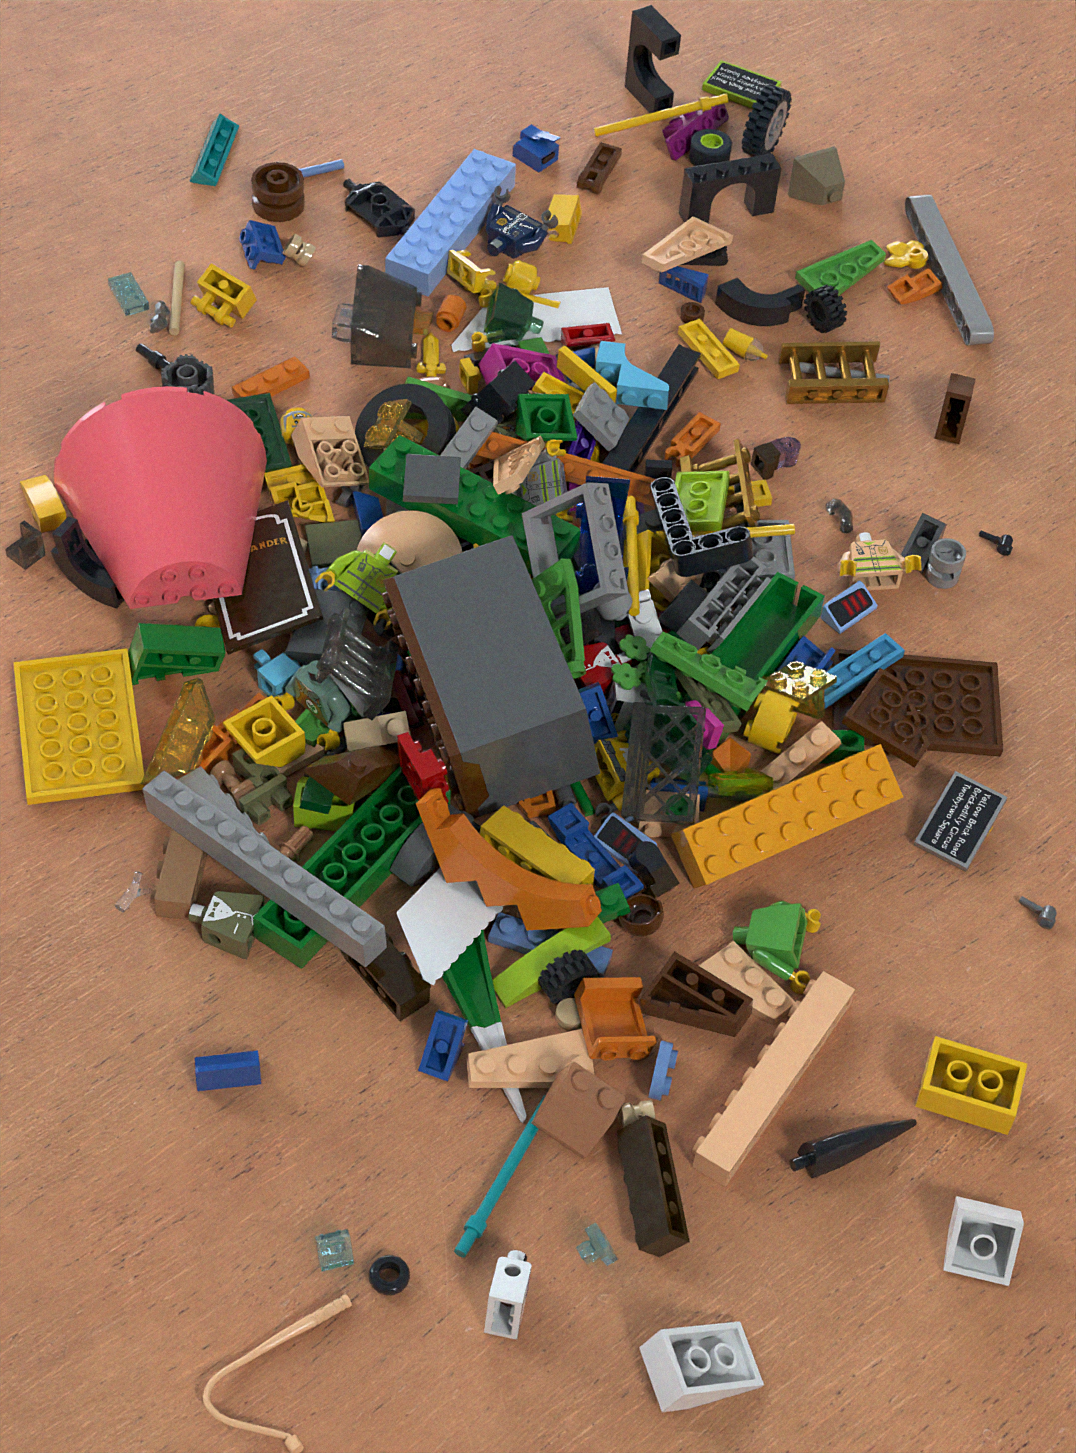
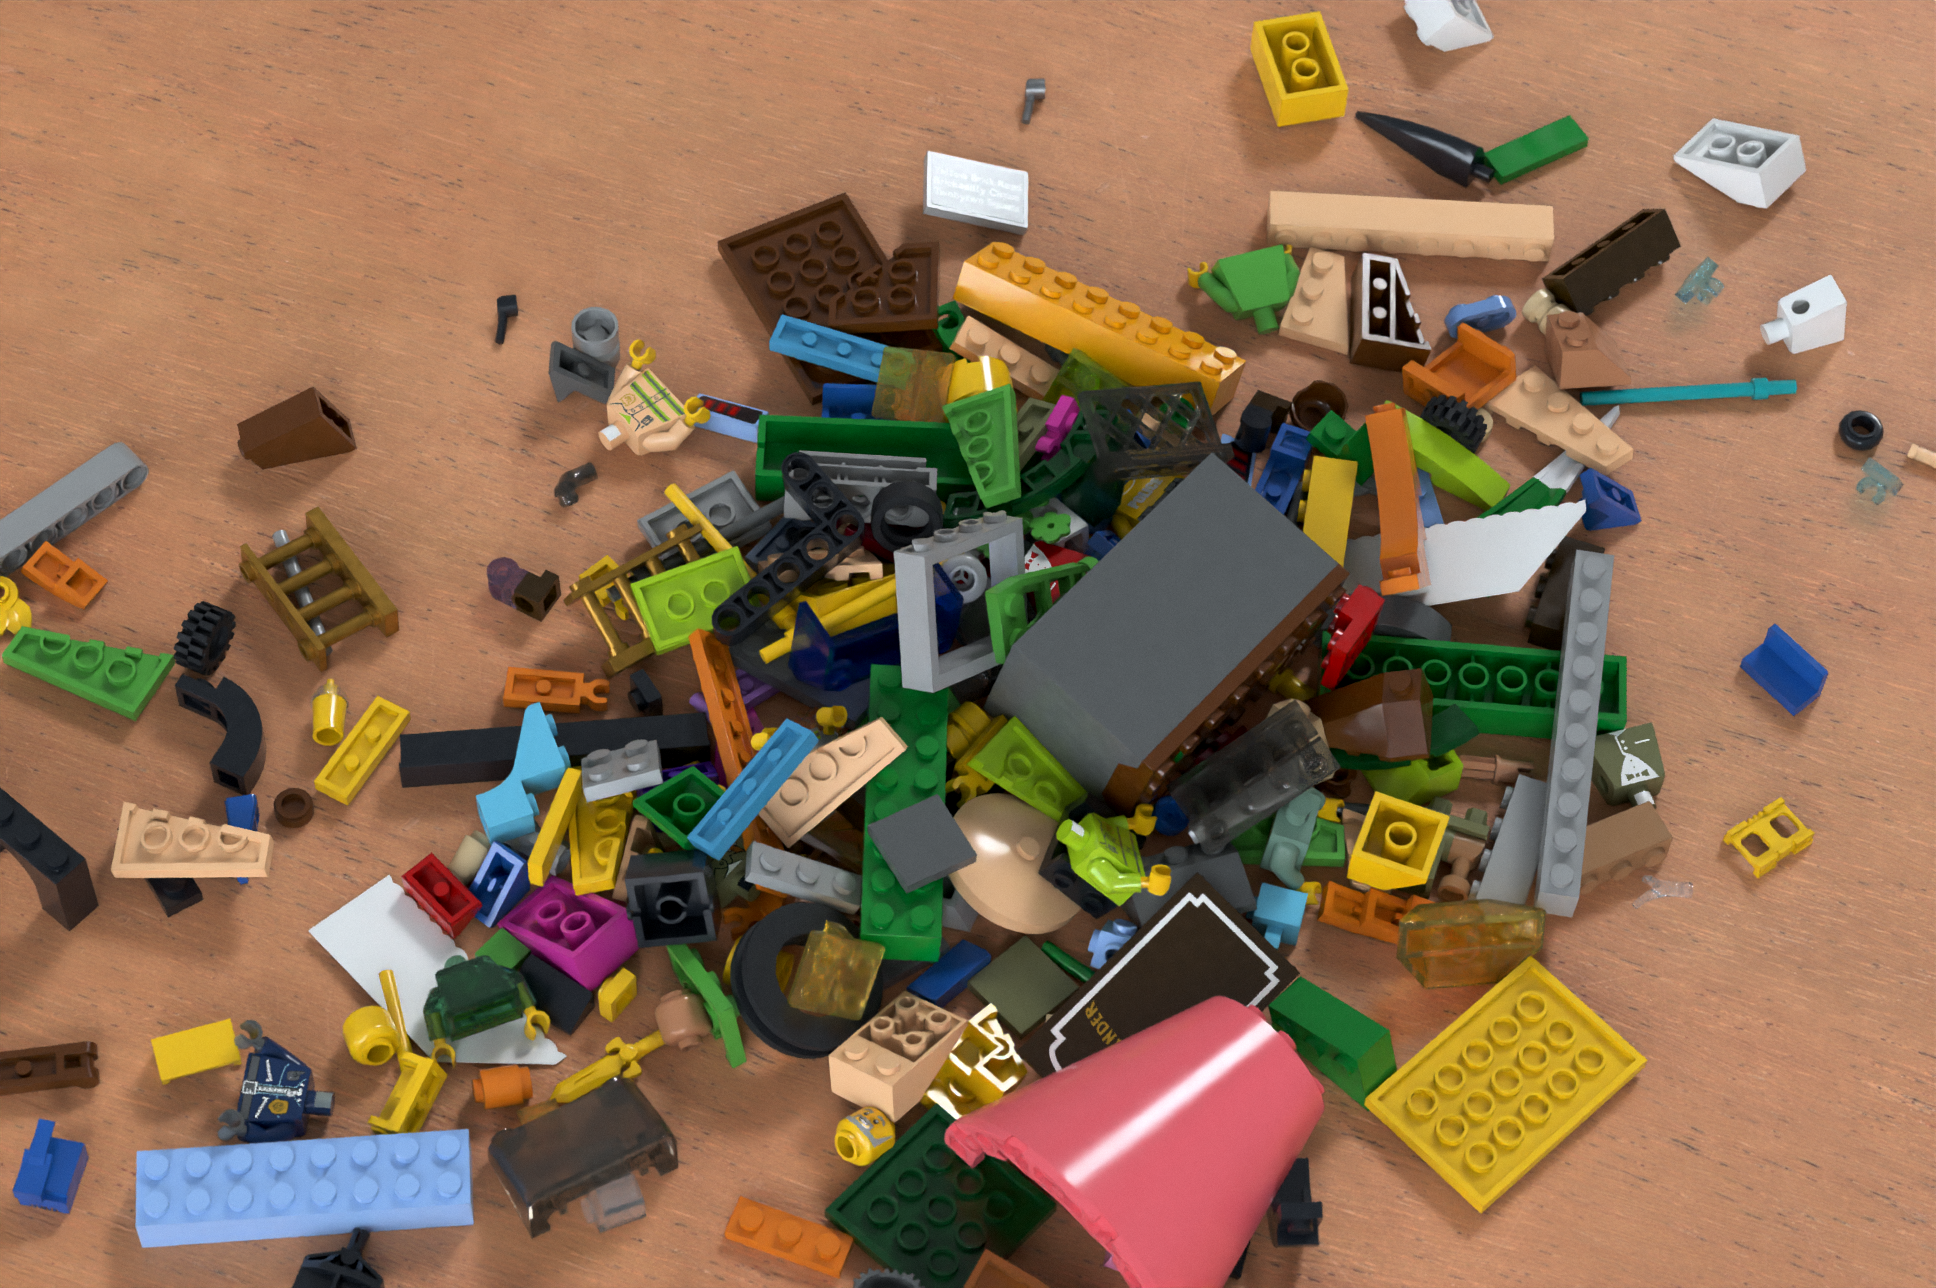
camera: 120 degrees left, 5 degrees up
none -> dark azure plate [687,718,819,861]
none -> green tile [1485,115,1589,185]
none -> yellow piece [1723,797,1814,878]

